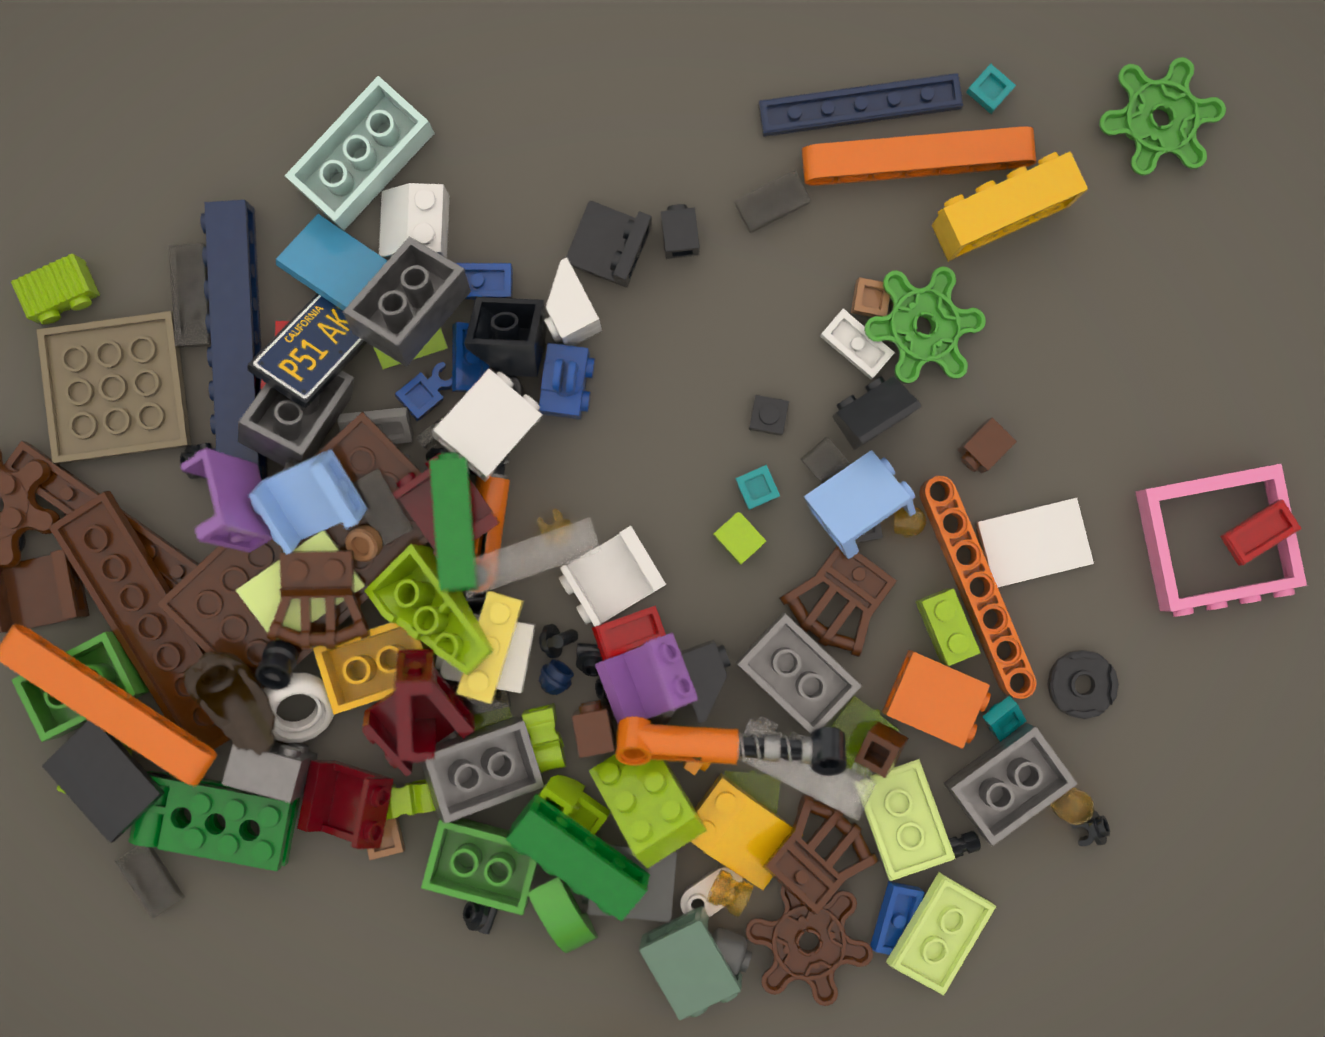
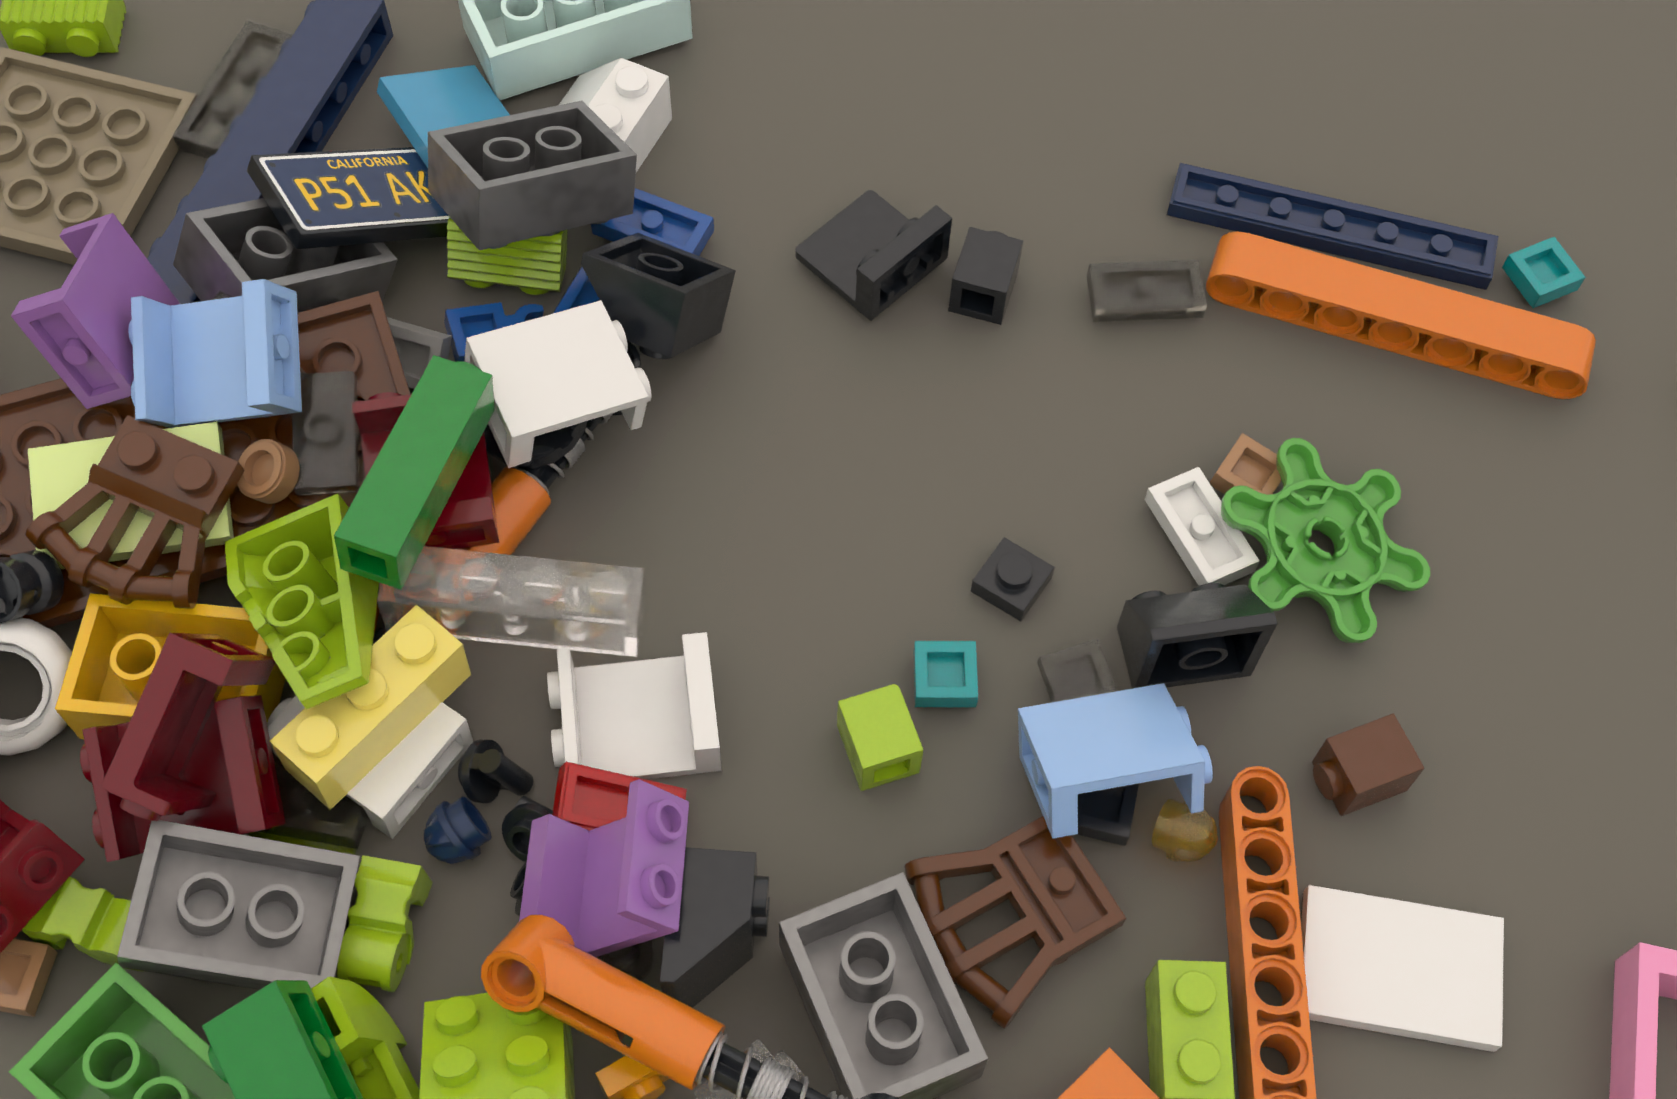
camera: 15 degrees right, 25 degrees down
blue brick [538,343,595,420] -> none
white slope [544,257,602,346] -> none
reddish brown brick [572,700,616,758] -> none
yellow brick [931,151,1088,261] -> none

